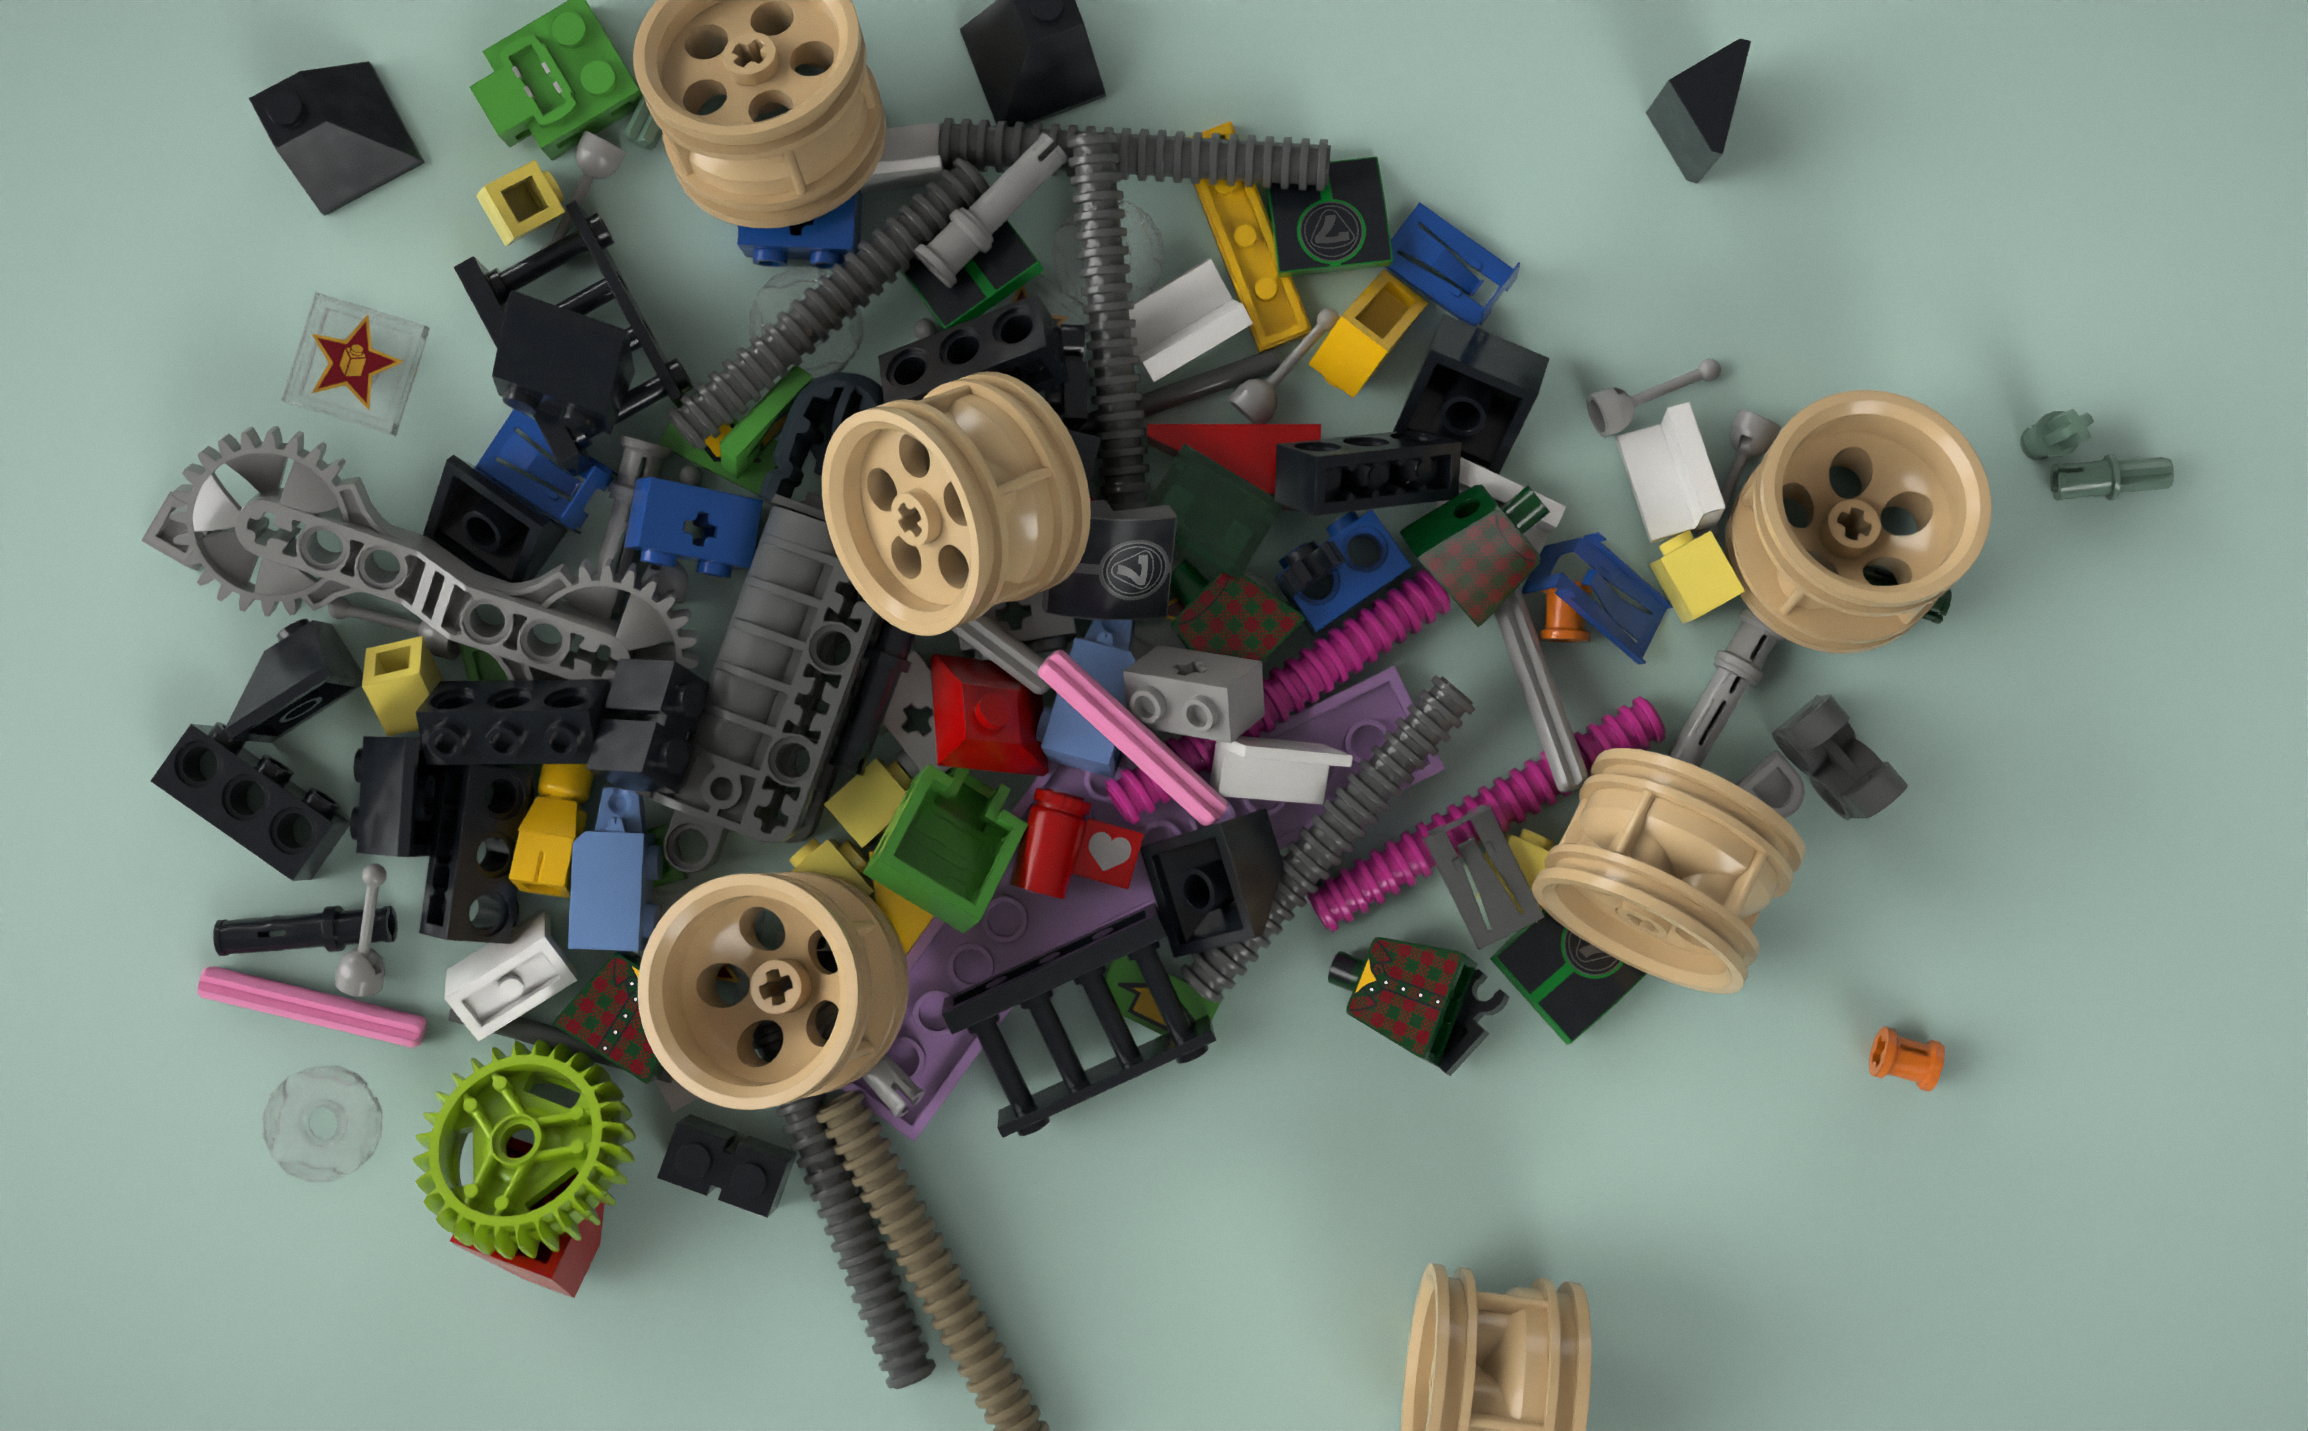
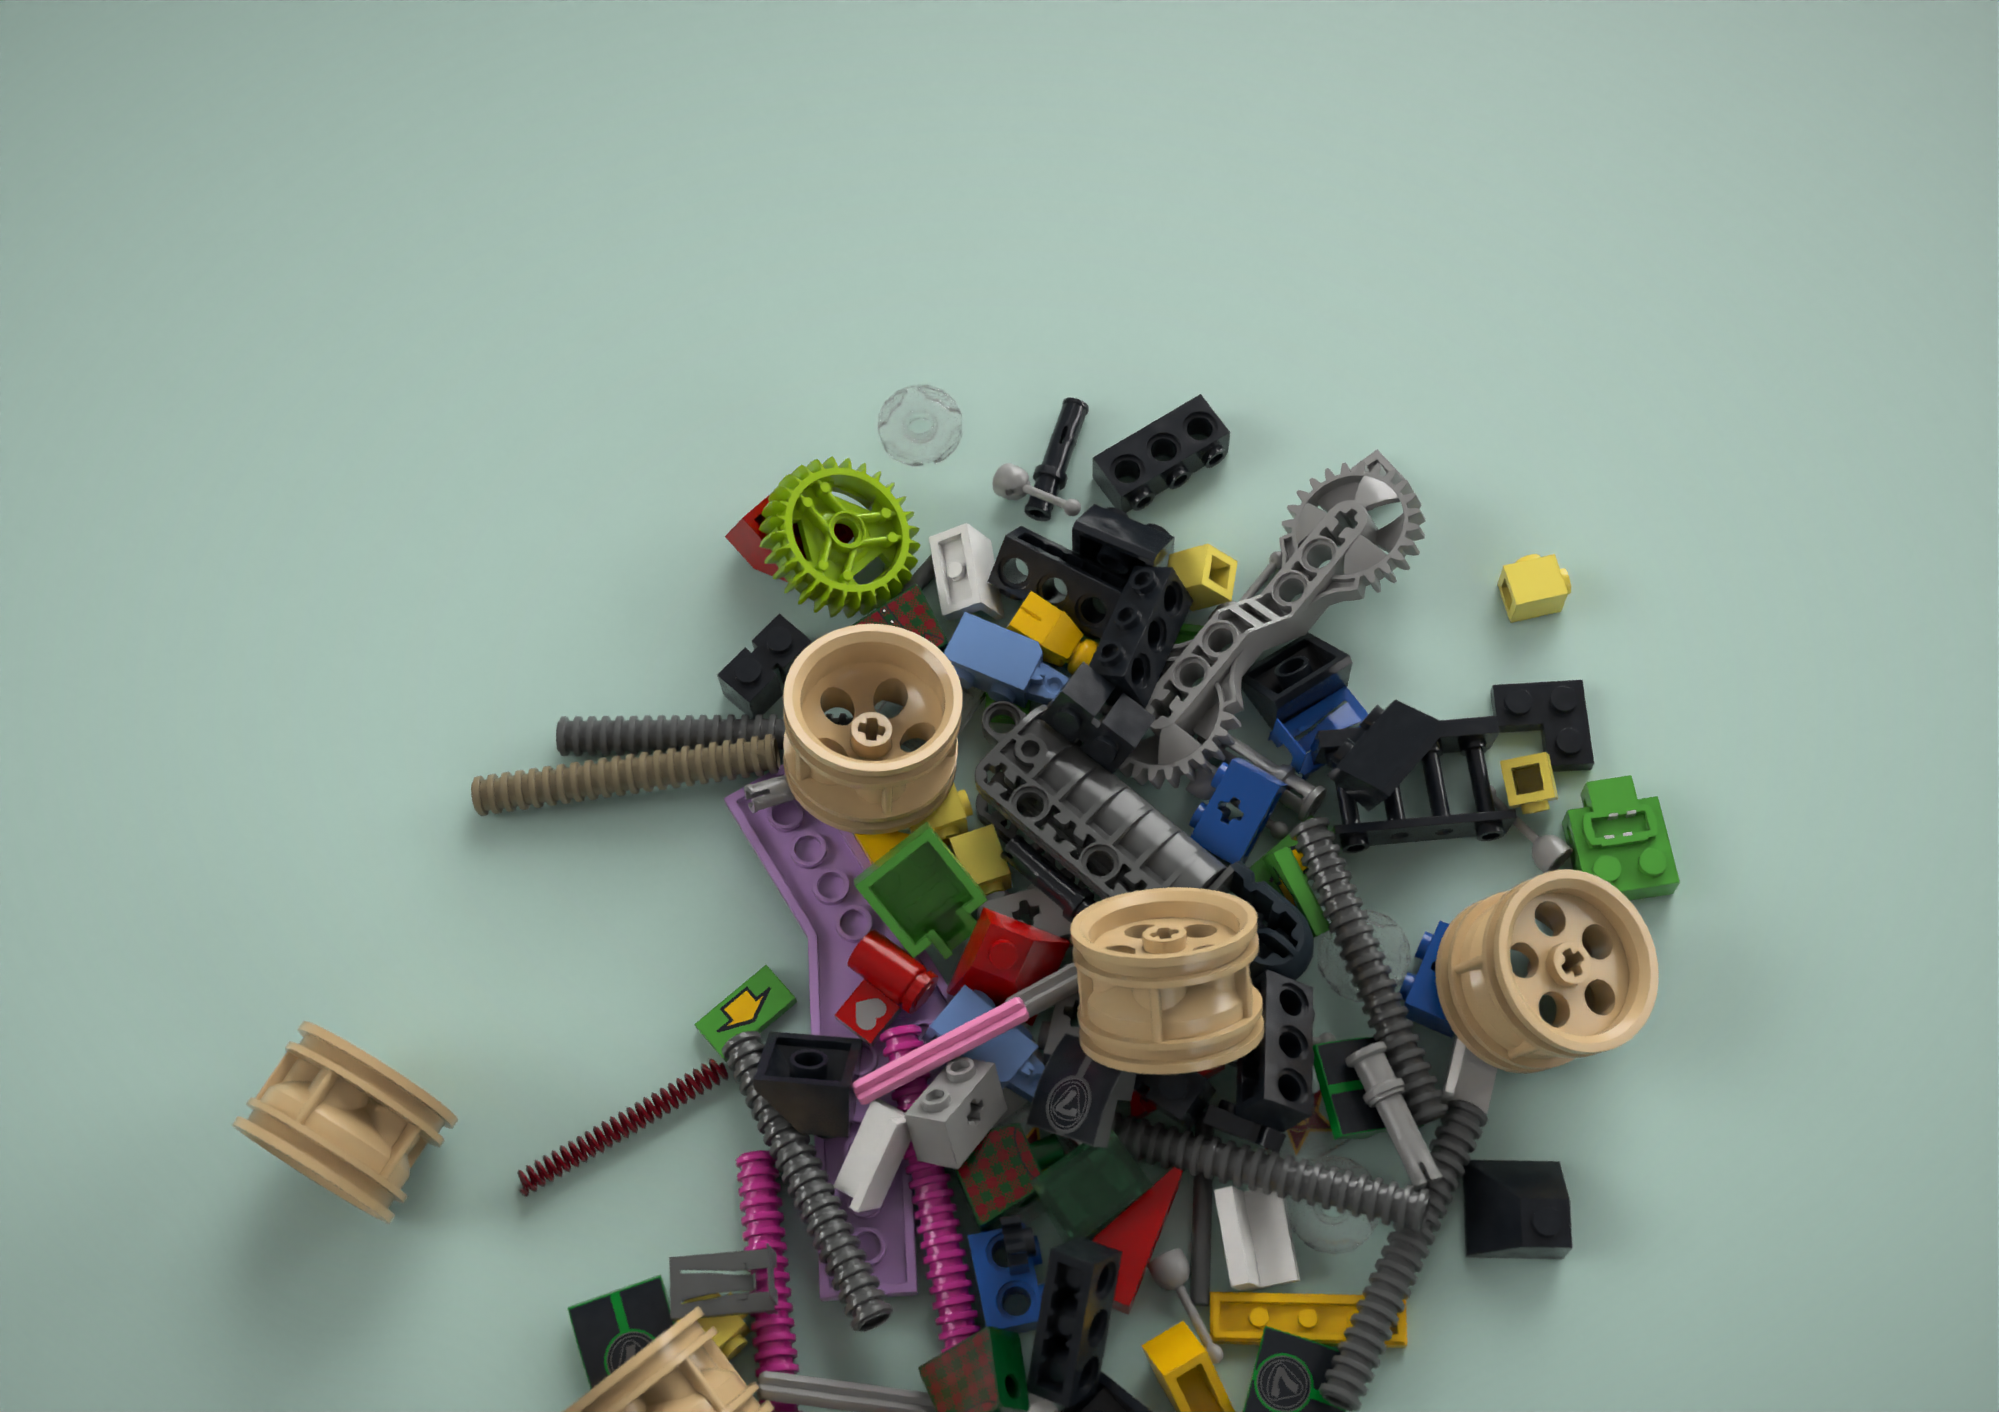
camera: 120 degrees right, 20 degrees down
bright pink axle [197,966,427,1048] -> none
black slope [224,619,363,743] -> none
black slope [249,61,425,216] -> none
clear tile [281,292,430,436] -> none
black fence [942,902,1216,1138] -> none
torso [1328,937,1477,1067] -> none
black plate [1438,969,1509,1076] -> none
none -> dark red piece [517,1059,729,1197]
none -> black plate [1490,680,1594,772]
none -> light yellow brick [1497,554,1571,623]

